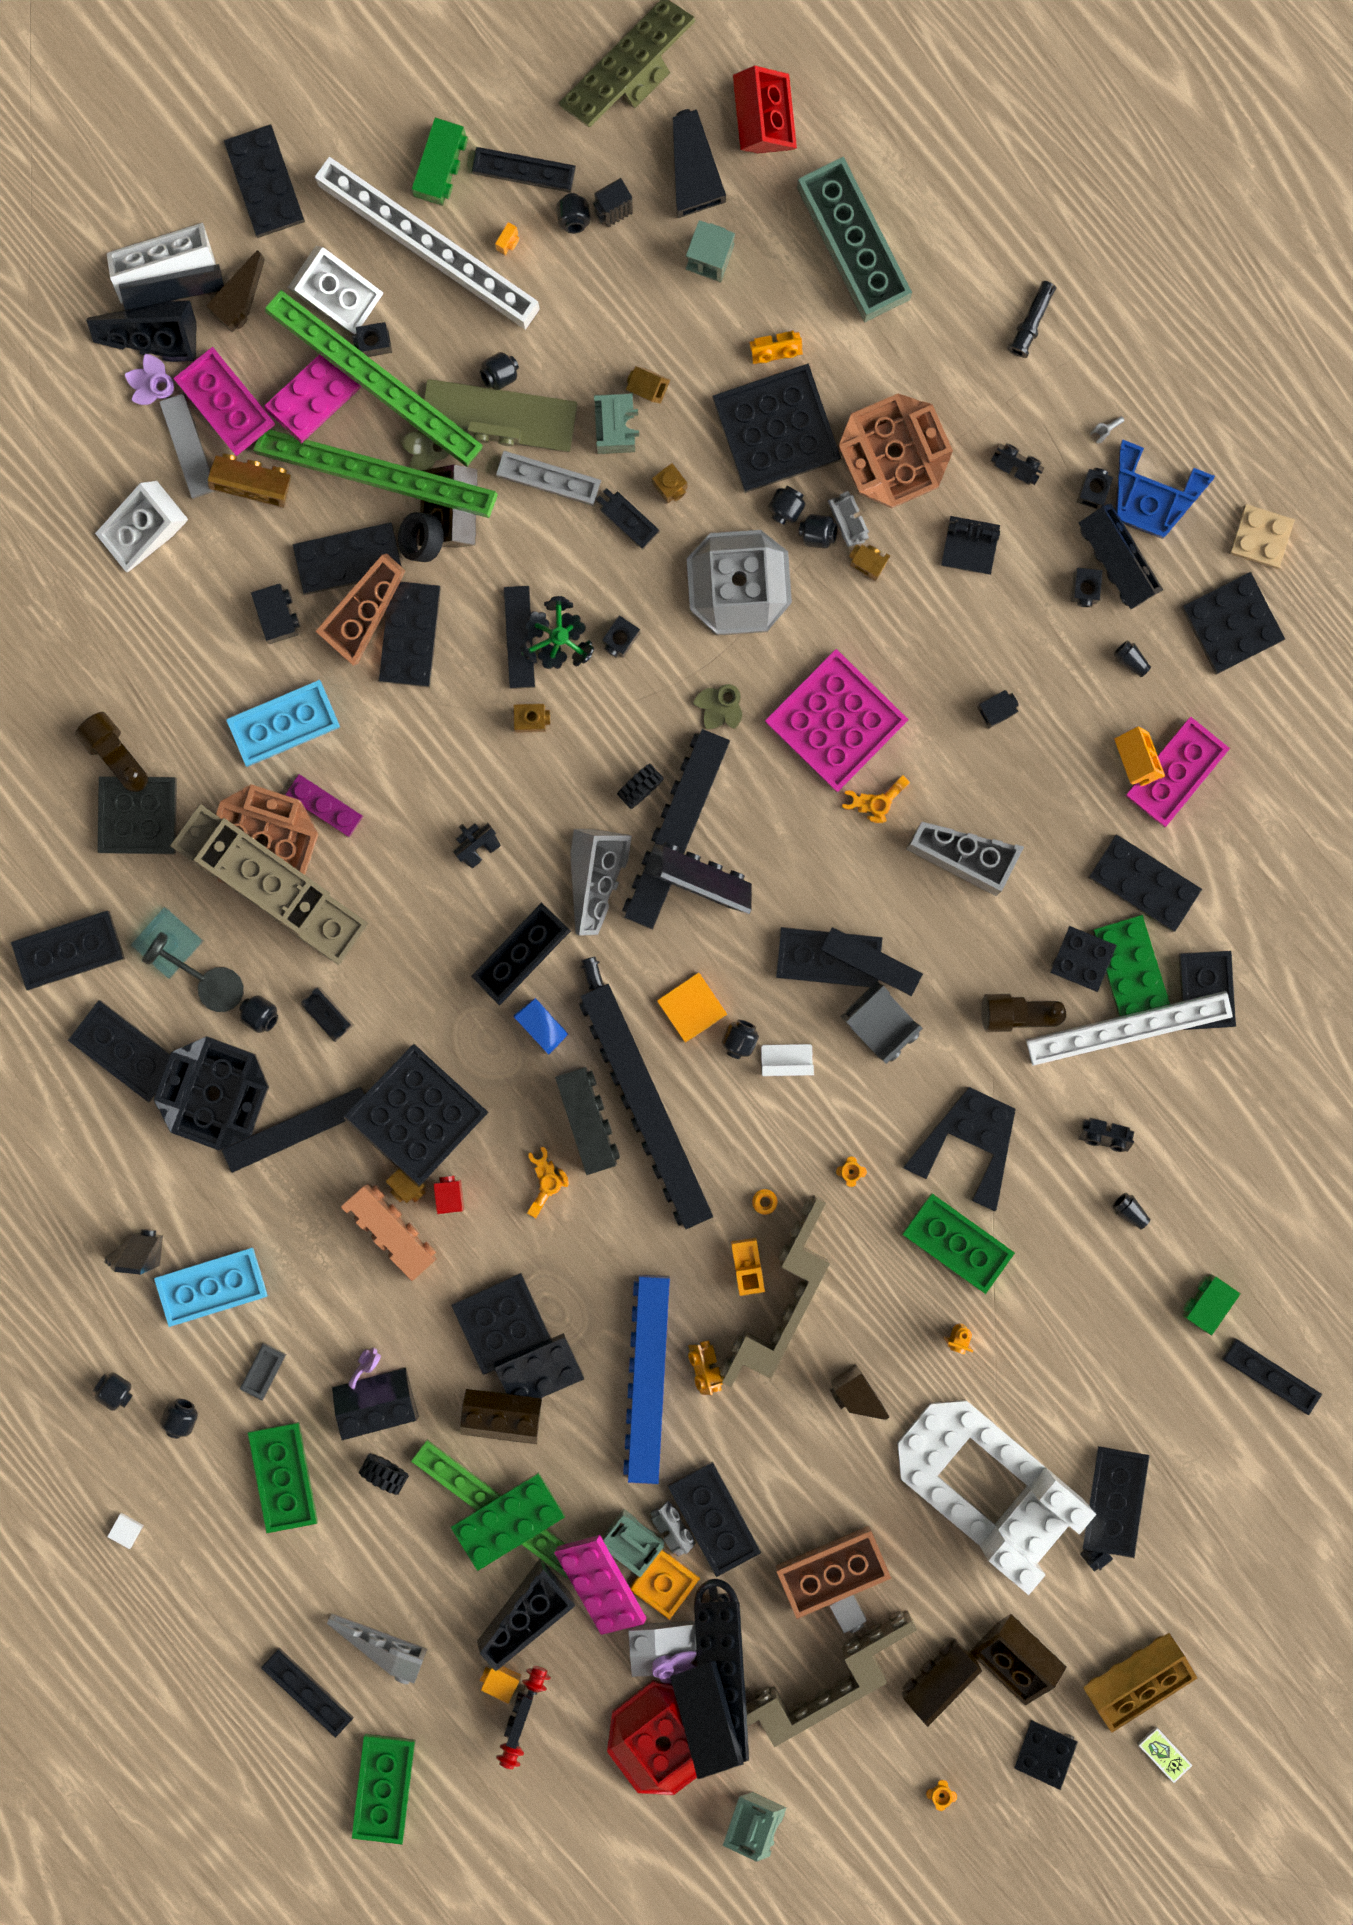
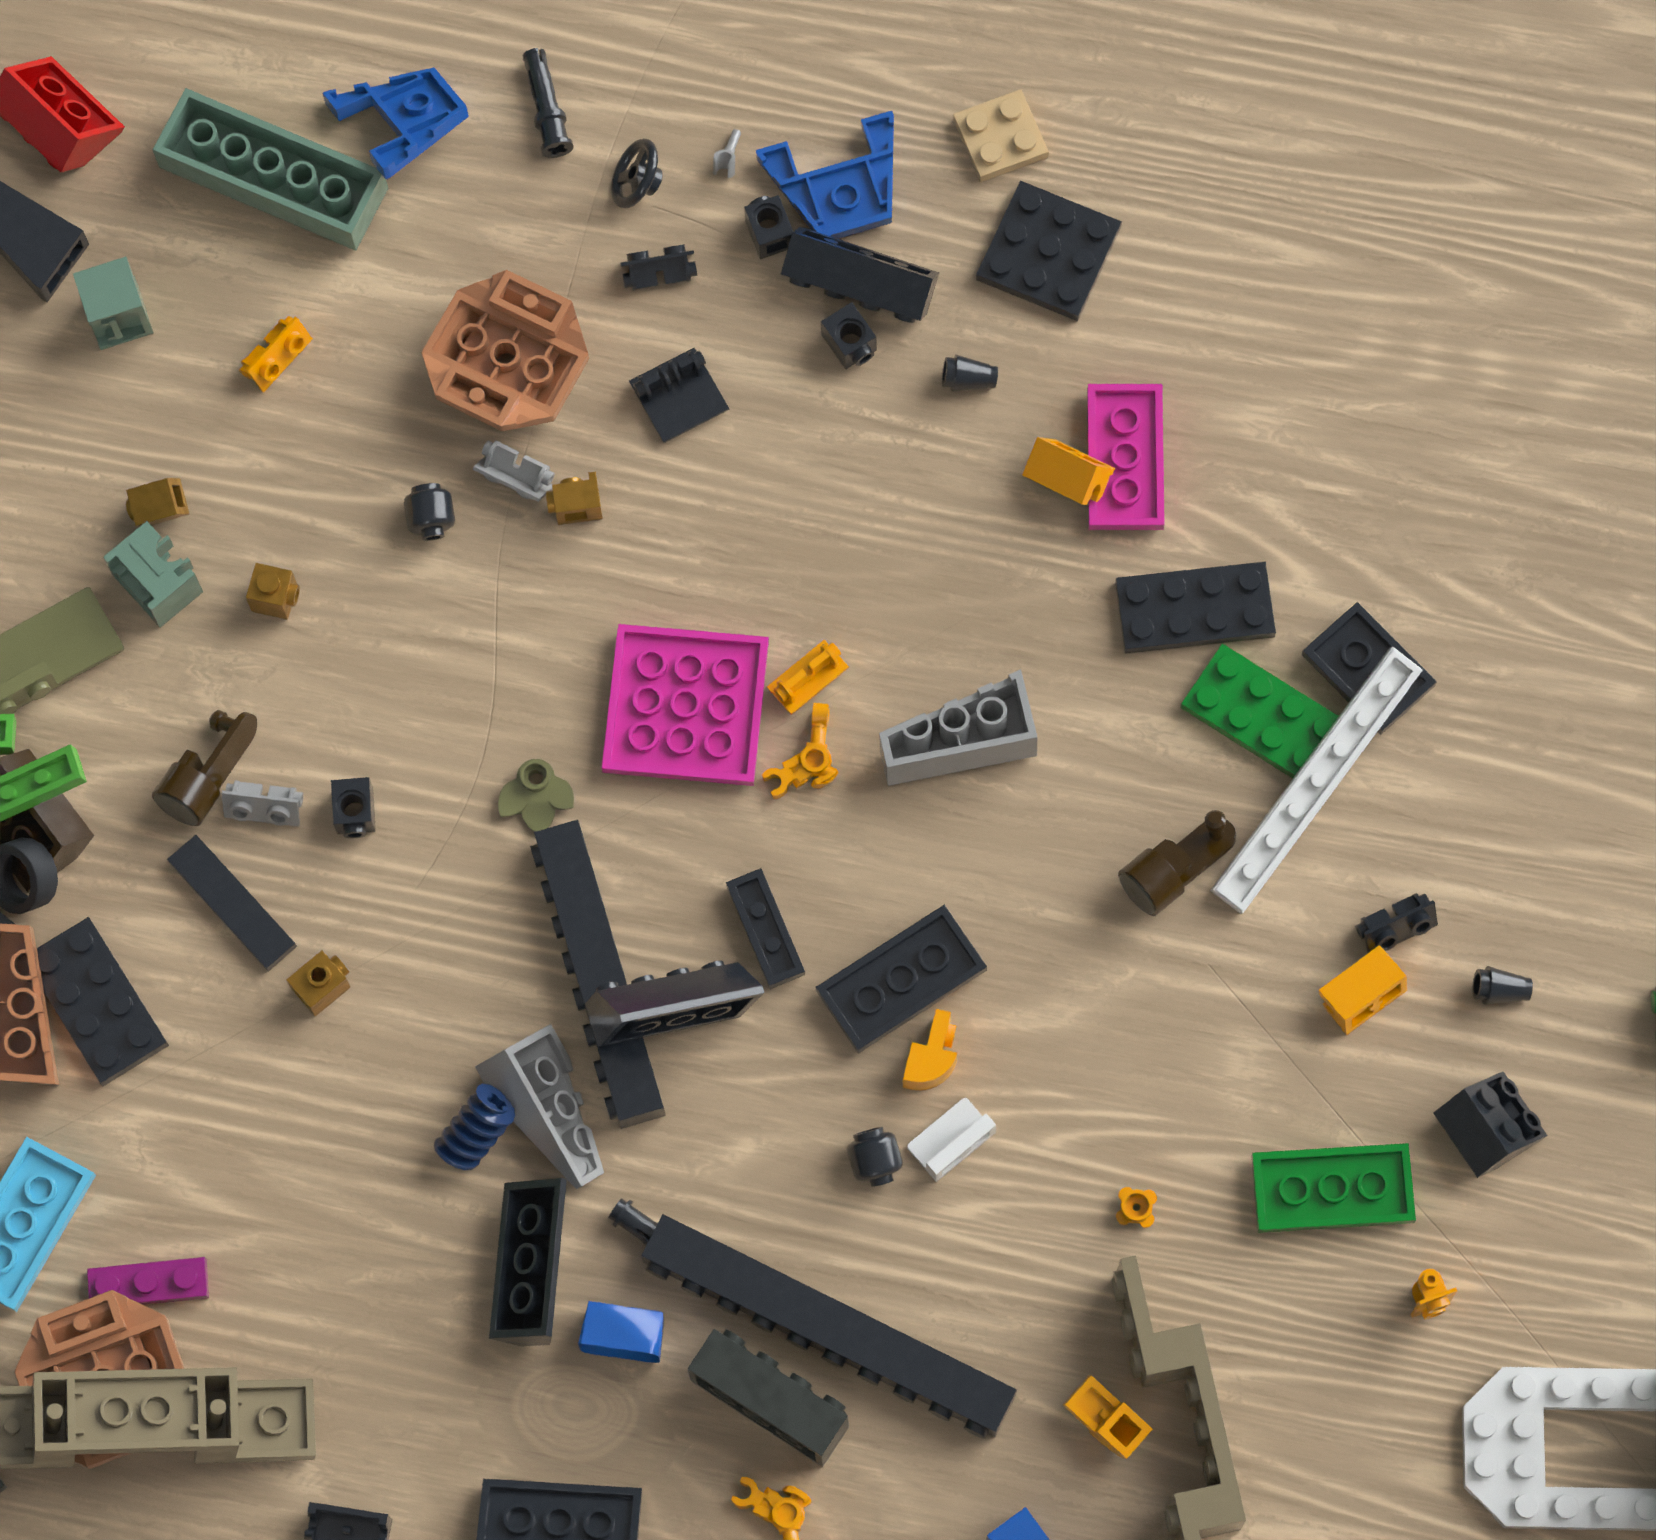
camera: 40 degrees left, 15 degrees down
black hips [453,823,501,868] -> none
light grey plate [496,451,601,506] -> none
black plant [521,596,594,669] -> none
black hinge [596,488,660,550] -> none
black tyre [617,763,664,809] -> none
light orange tile [657,973,727,1043] -> none
light grey piece [687,530,792,635] -> none
black plate [712,363,841,493] -> none
light orange plate [752,1189,778,1215] -> none
black head [799,514,838,549] -> none
black tile [820,927,923,996] -> none
dark brown slope [830,1365,890,1420] -> none
dark grey panel [840,981,923,1064] -> none
black wing [903,1087,1016,1212] -> none
black brick [977,690,1019,729] -> none
black hinge [1050,926,1117,992] -> none
none -> dark brown piece [152,710,257,826]
none -> light grey hinge [222,780,303,827]
none -> blue wing [322,67,469,179]
none -> dark blue piece [434,1084,515,1170]
none -> black piece [611,138,663,208]
none -> black plate [726,868,805,989]
none -> light orange hinge [767,640,849,715]
none -> light orange brick [903,1009,957,1090]
none -> light orange hinge [1319,945,1407,1035]
none -> black slope [1433,1072,1548,1178]

